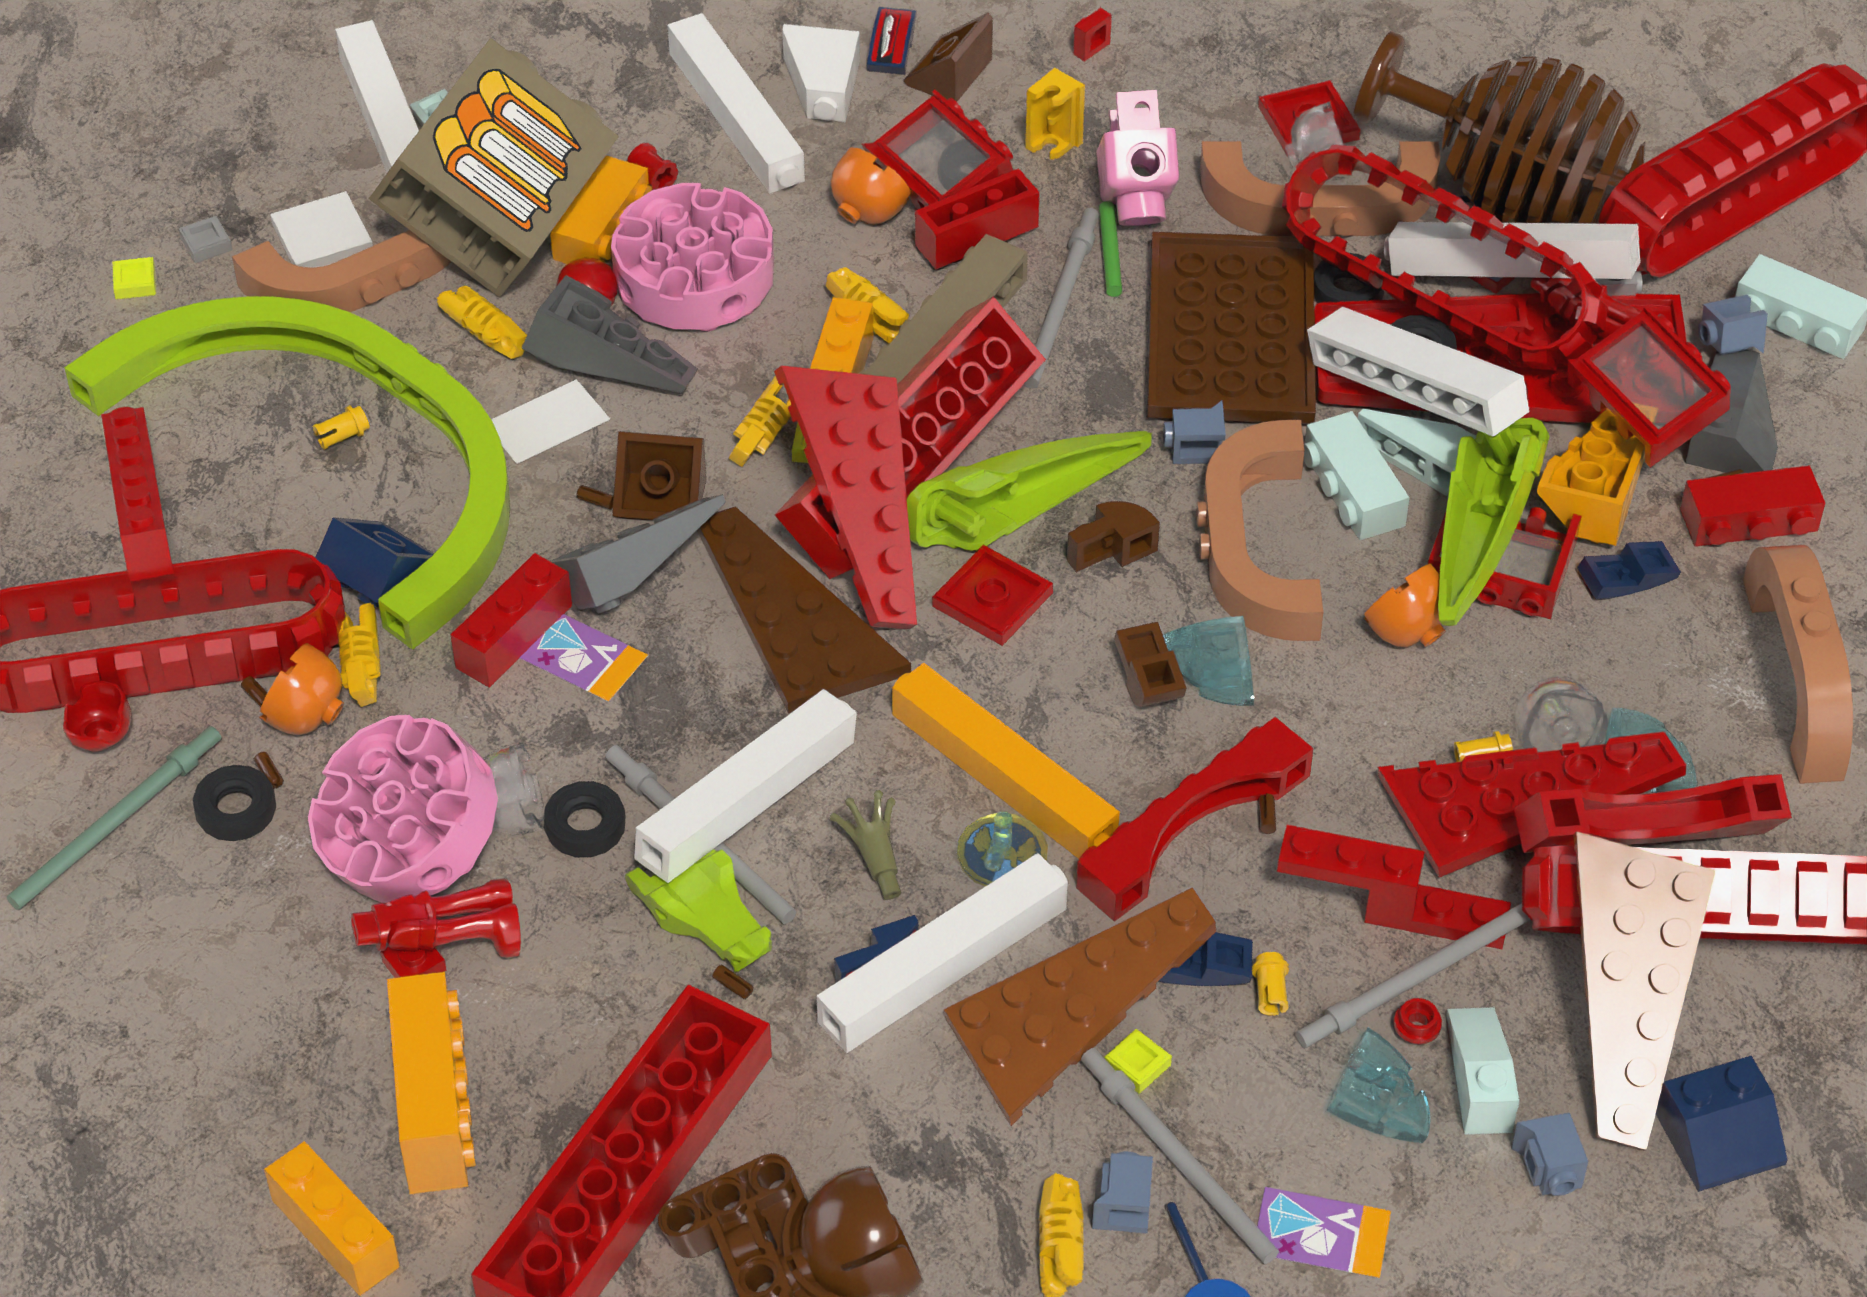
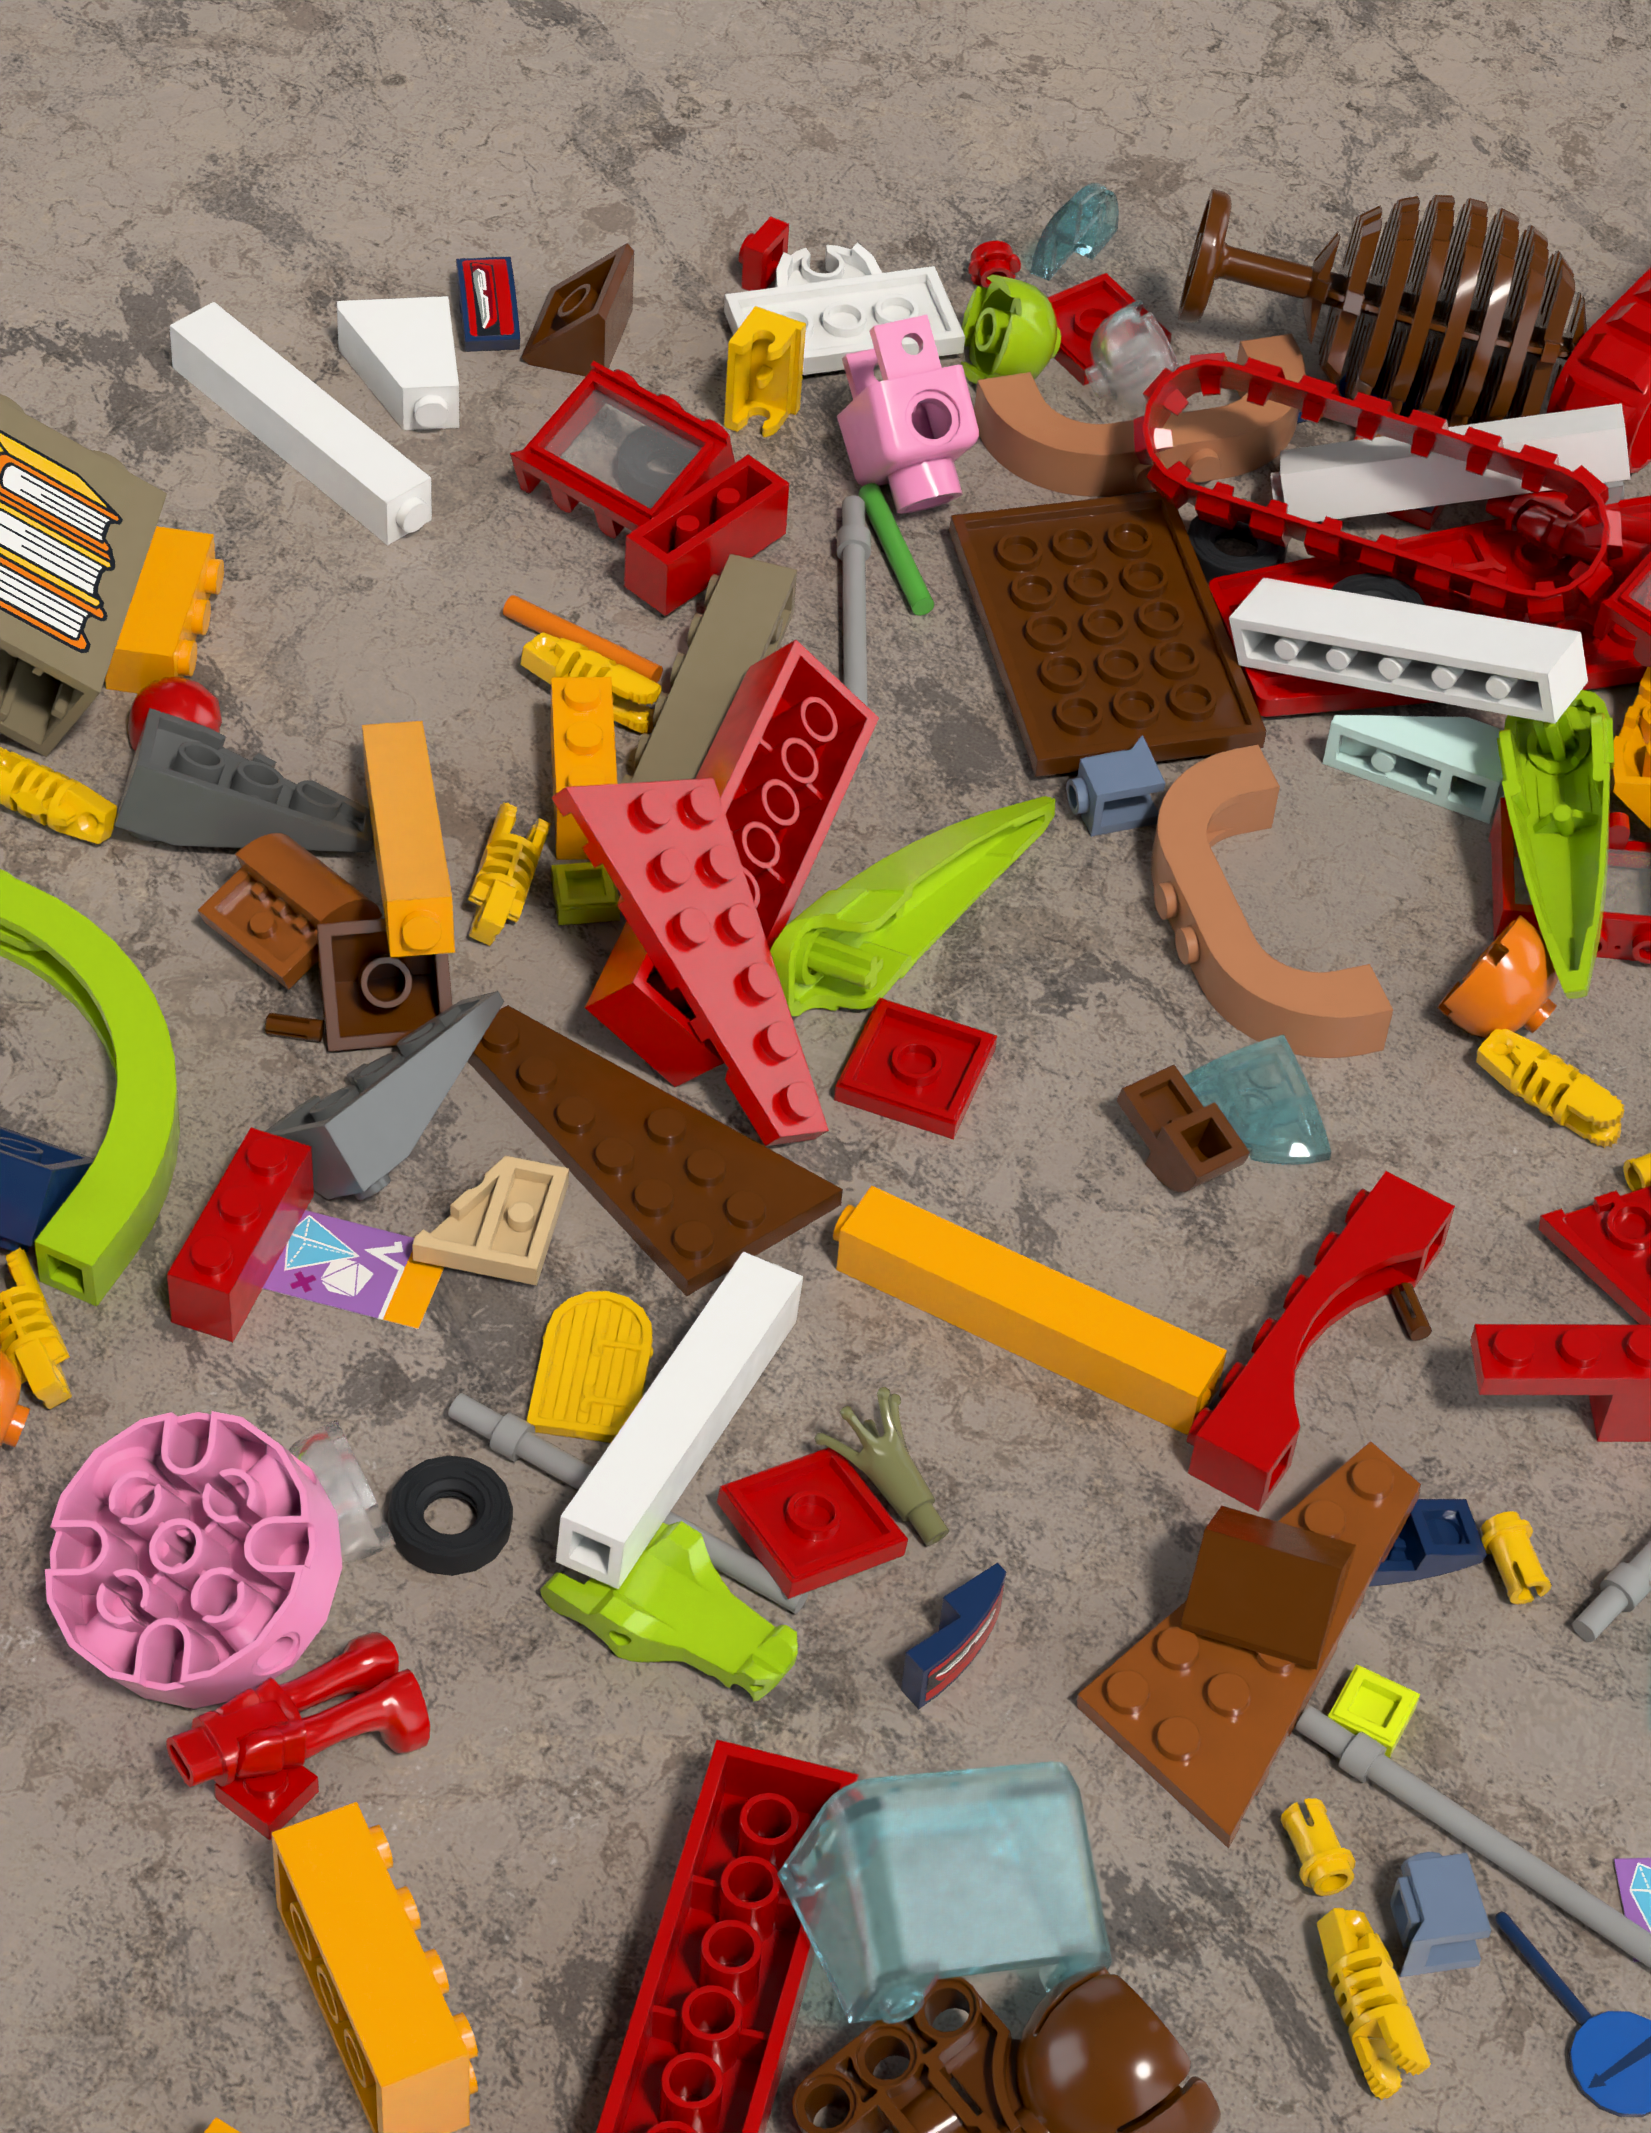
camera: 20 degrees left, 0 degrees up
white sticker [491,379,611,464] -> none
bright pink brick [611,183,774,332] -> none
red bush [627,142,678,190] -> none
reddish brown piece [713,964,753,999] -> none
white brick [817,853,1068,1053] -> none
orange cylinder [830,147,911,224] -> none
clear light blue shield [957,811,1048,887] -> none
reddish brown brick [1067,501,1160,572] -> none
light aqua brick [1304,411,1410,540] -> none
none -> dark orange brick [198,833,383,990]
none -> light orange brick [362,721,455,958]
none -> tan wing [413,1156,569,1286]
none -> orange bar [503,595,663,683]
none -> yellow window [527,1291,654,1443]
none -> red tile [717,1447,908,1599]
none -> white plate [724,242,965,375]
none -> clear light blue windscreen [778,1761,1112,2024]
none -> lime cylinder [961,274,1061,384]
none -> red plate [968,240,1021,288]
none -> clear light blue brick [1030,183,1119,281]
none -> reddish brown slope [1181,1506,1356,1670]
none -> yellow pin [1280,1798,1356,1896]
none -> yellow hinge [1476,1029,1624,1148]

